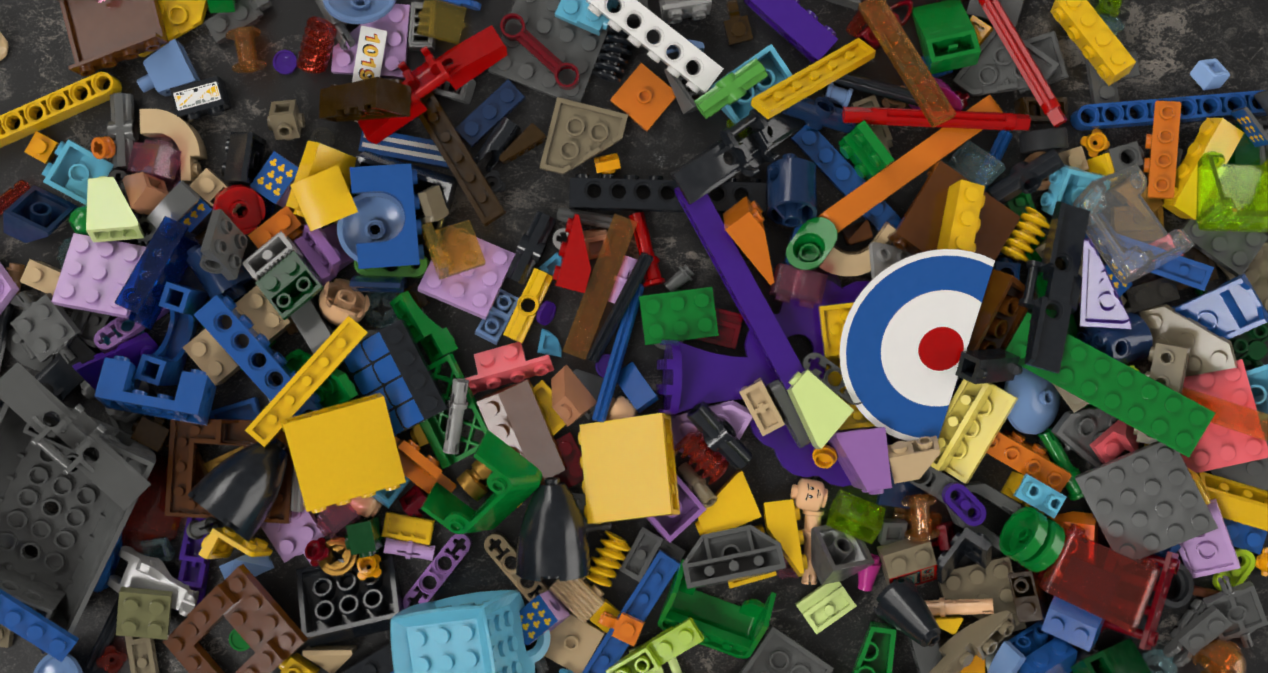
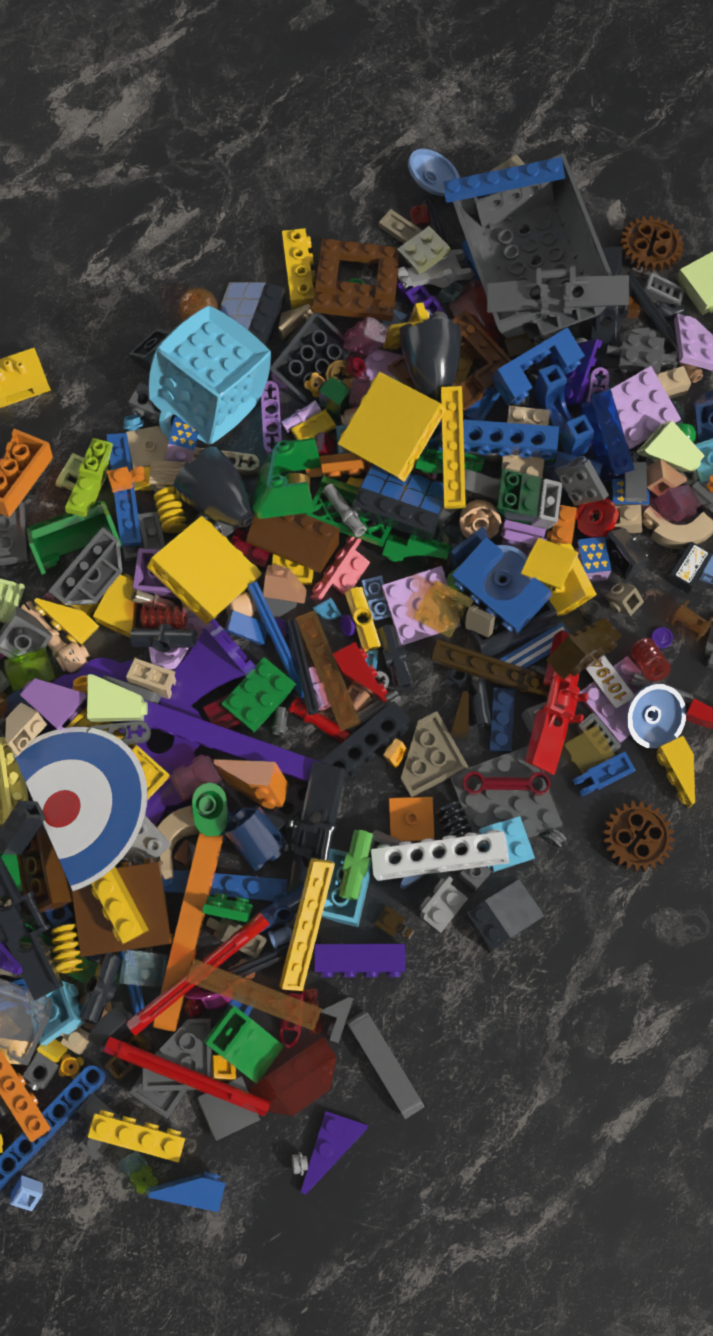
camera: 130 degrees right, 15 degrees down
none -> clear pink brick [344,317,388,358]

